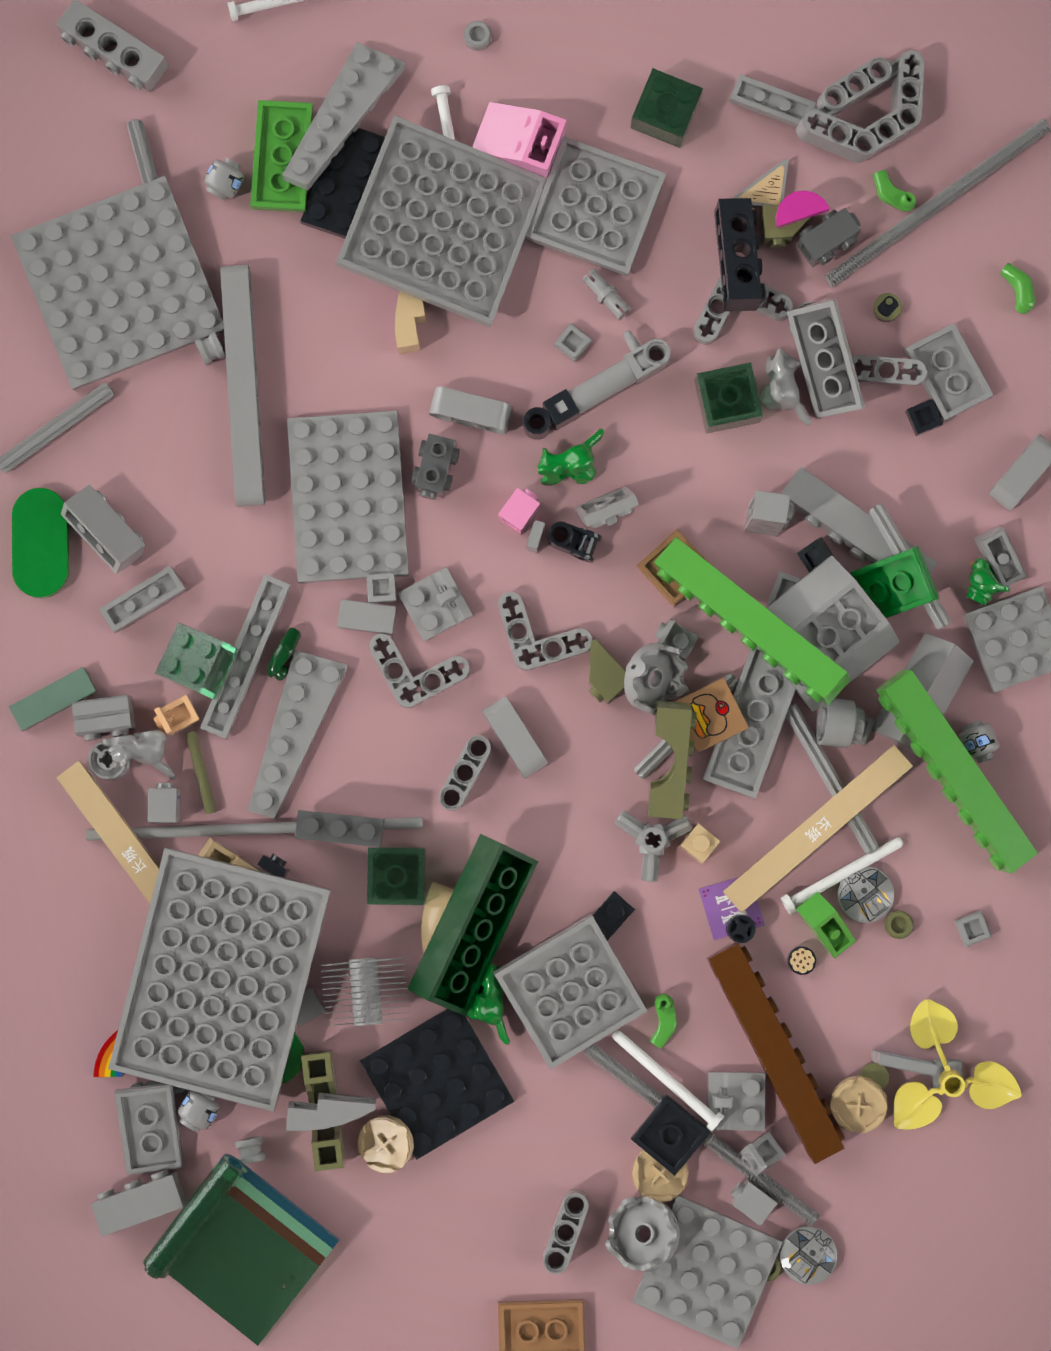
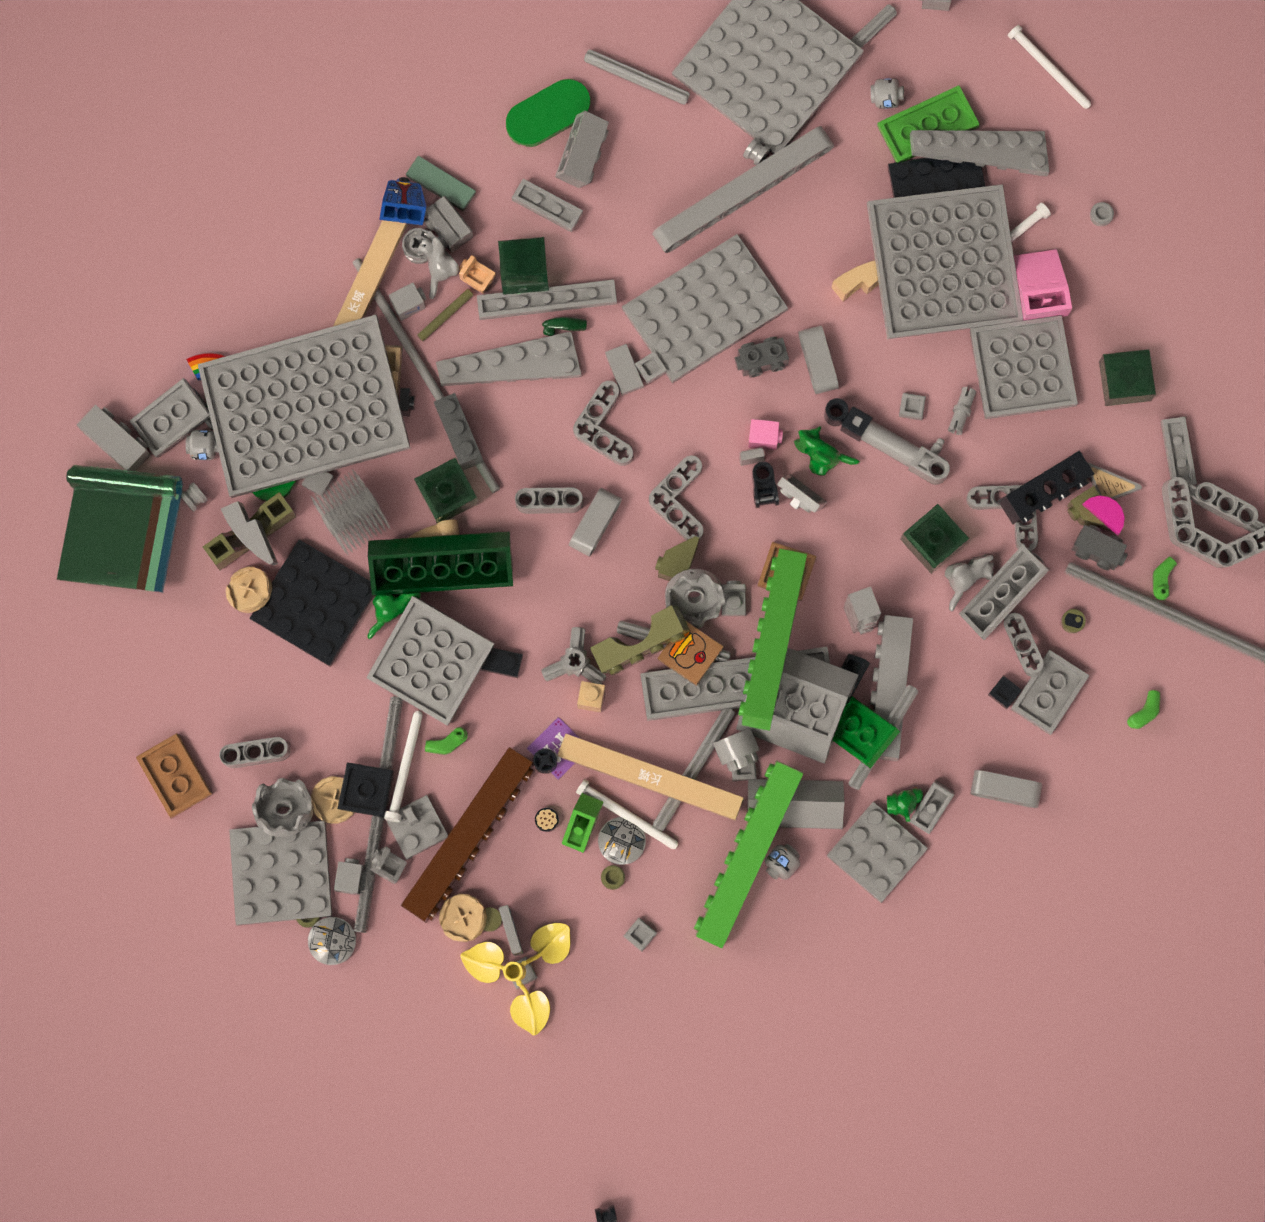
camera: 60 degrees right, 5 degrees down
light grey hinge [398,567,473,642] -> none
none -> blue torso [379,177,426,225]

